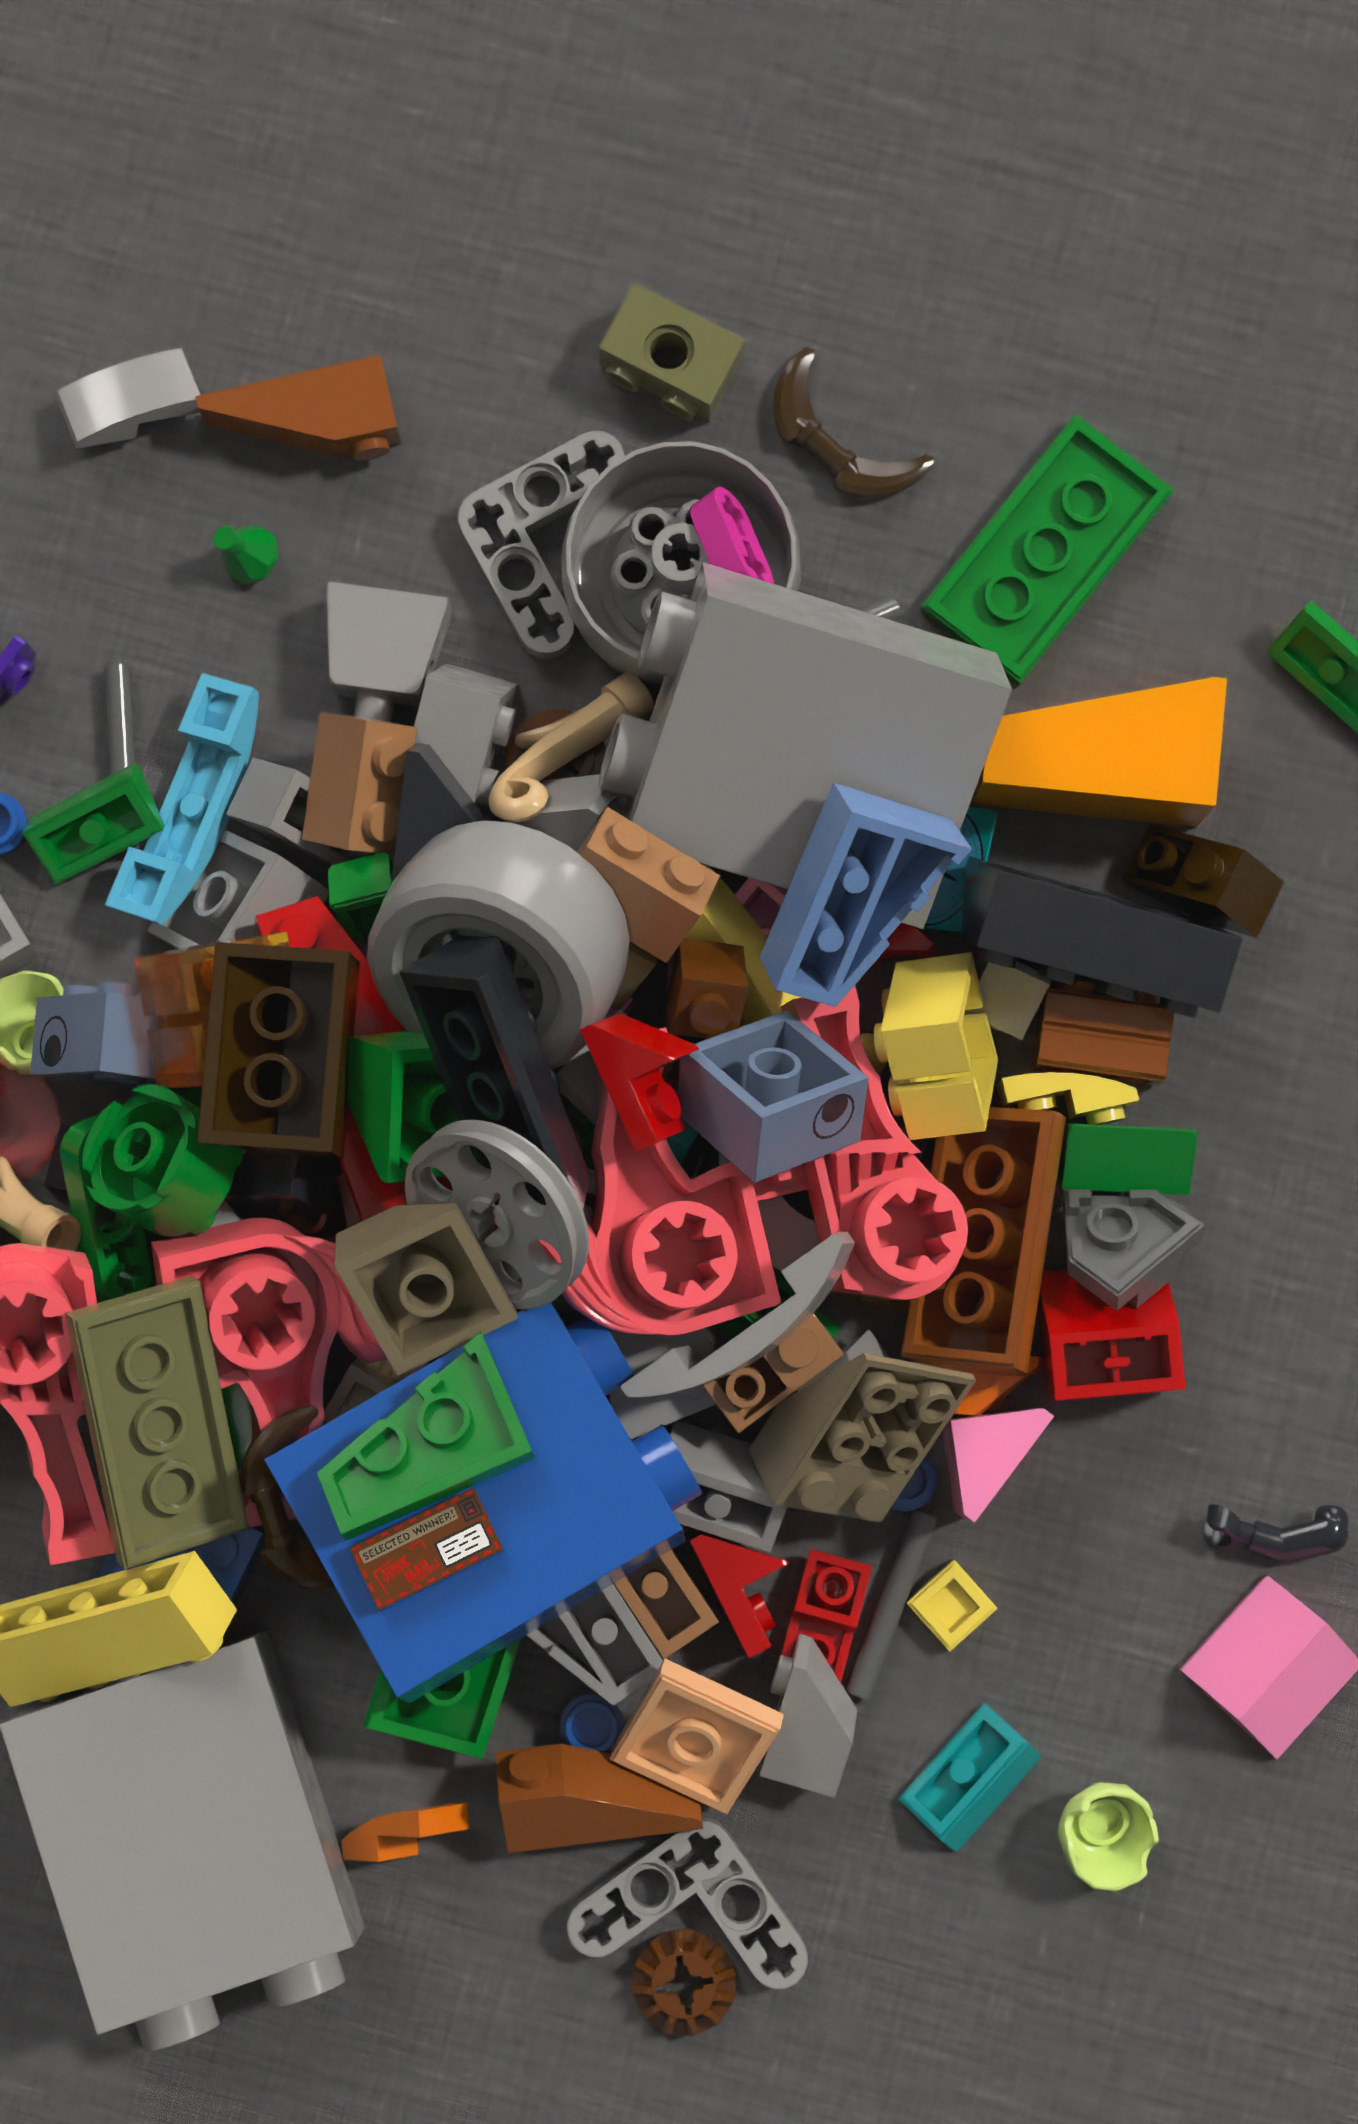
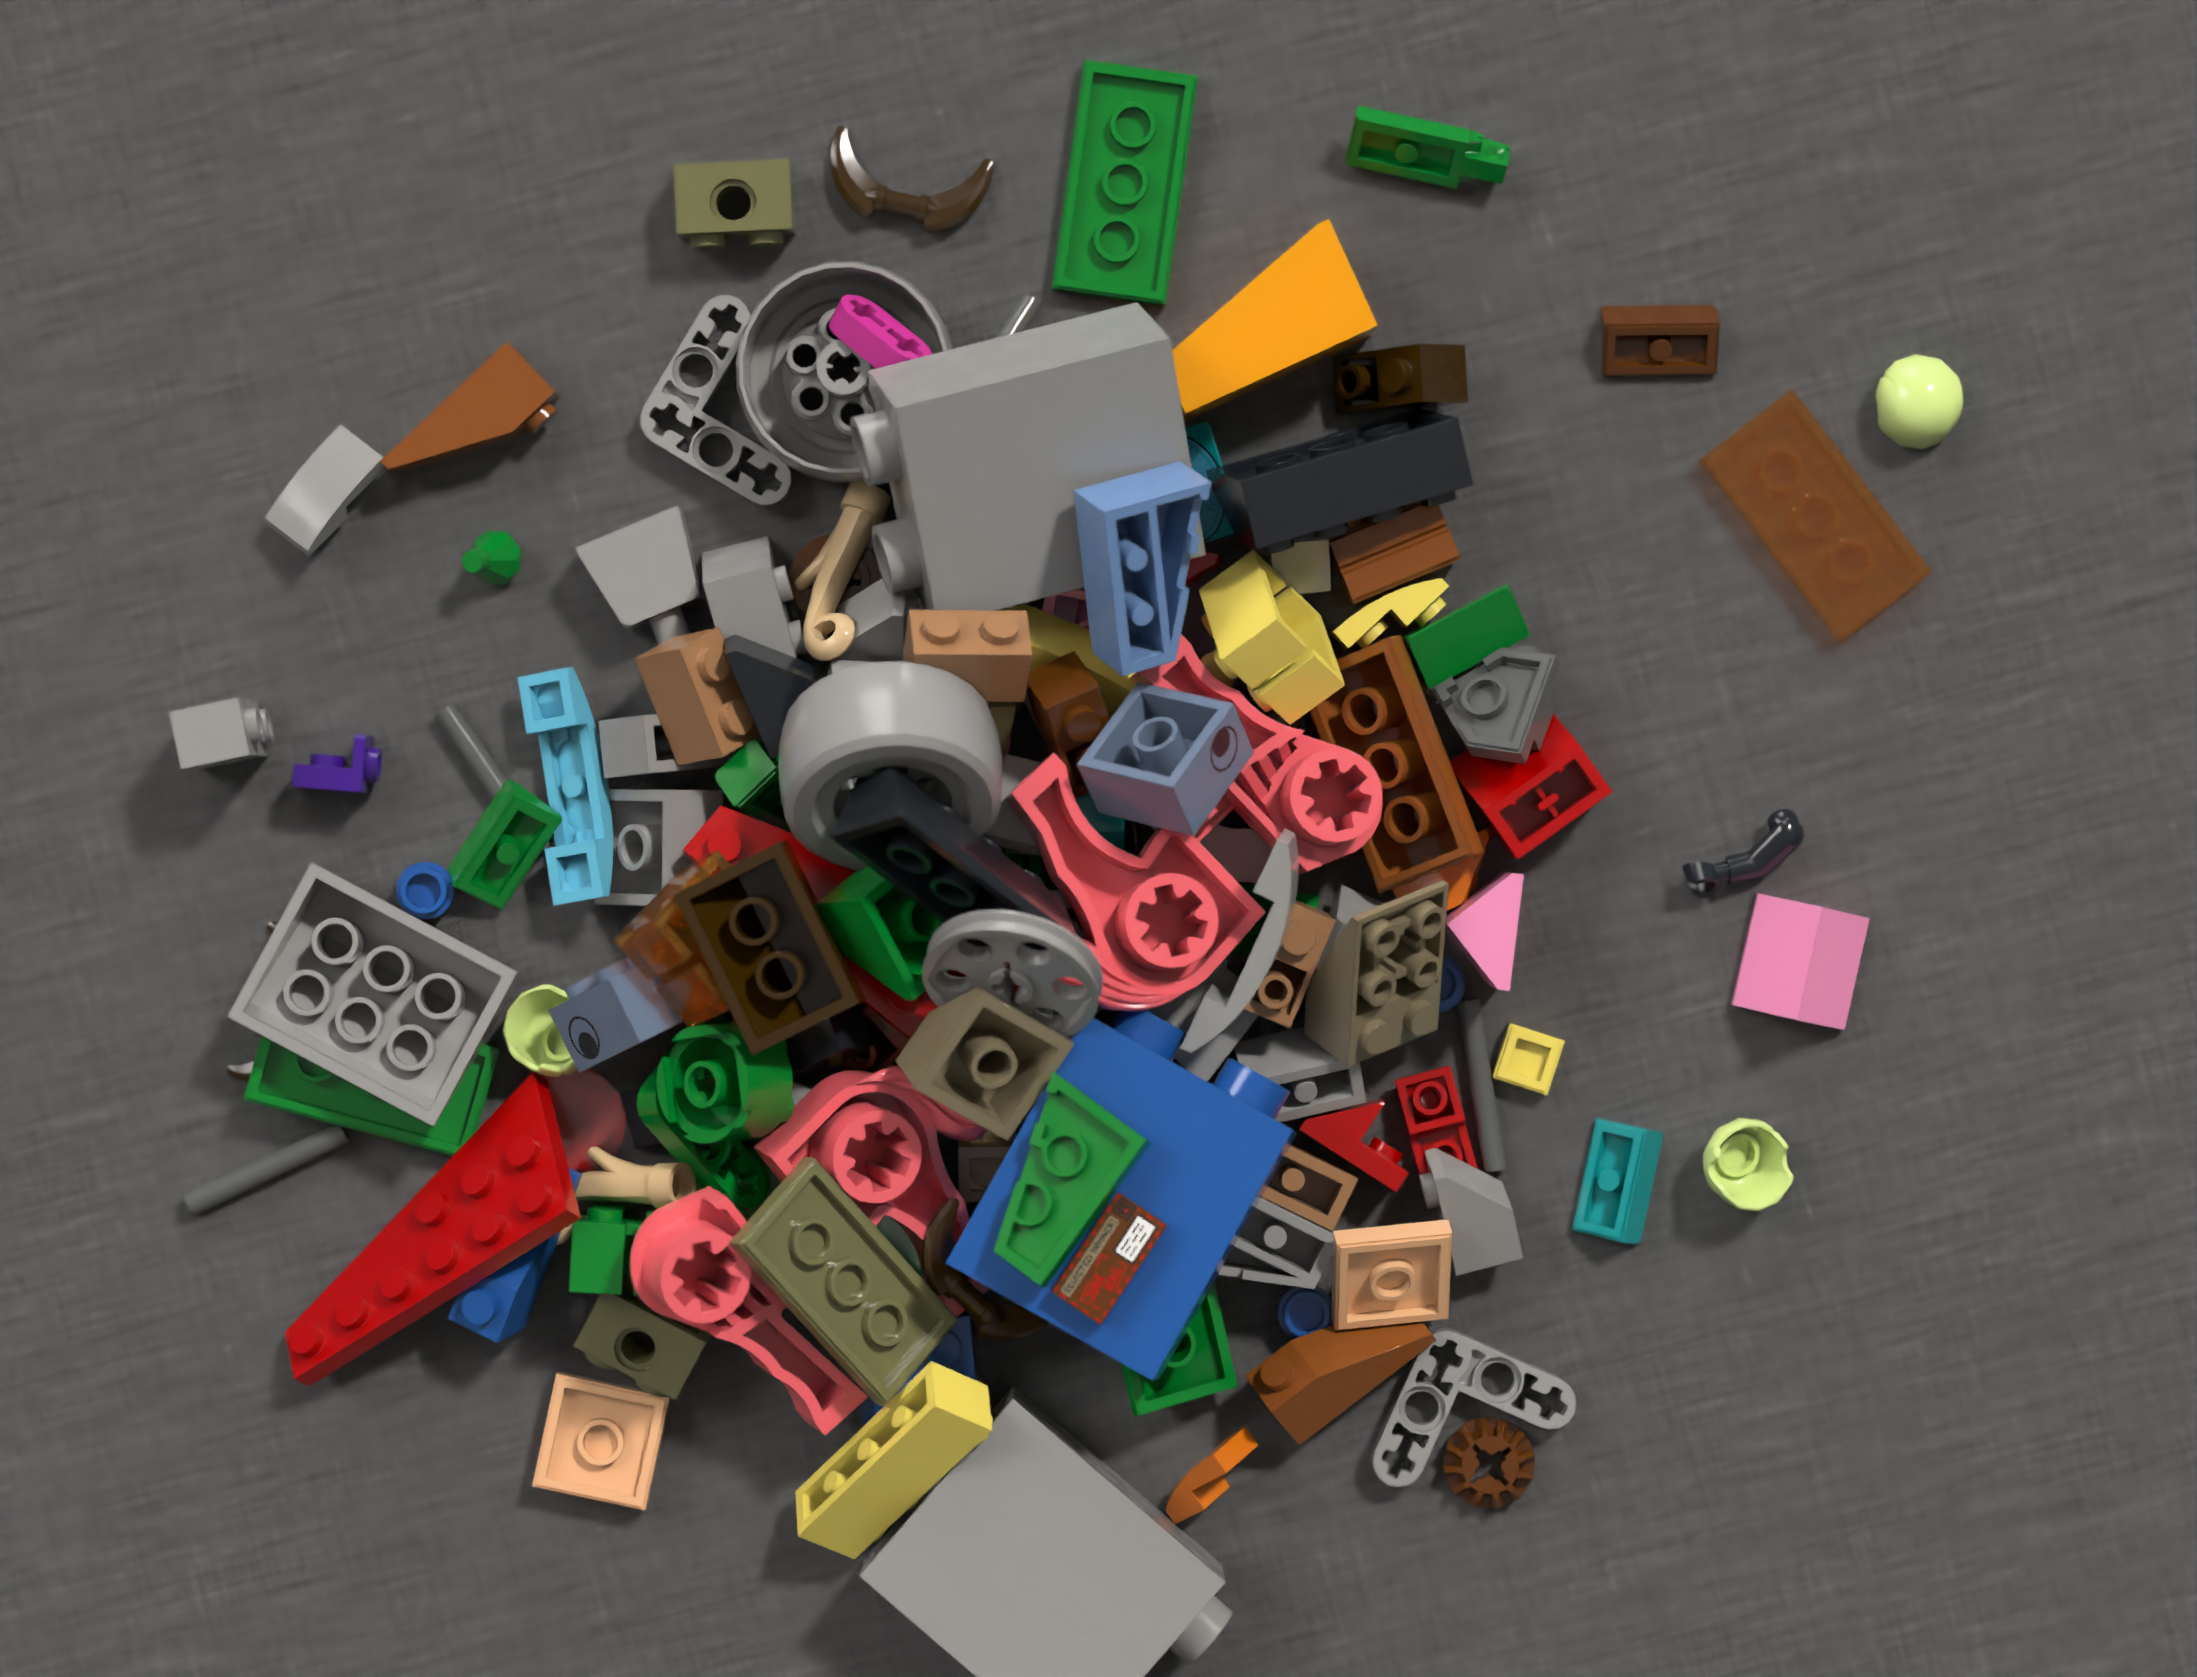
camera: 30 degrees left, 5 degrees up
red slope [580,1013,699,1152] -> none

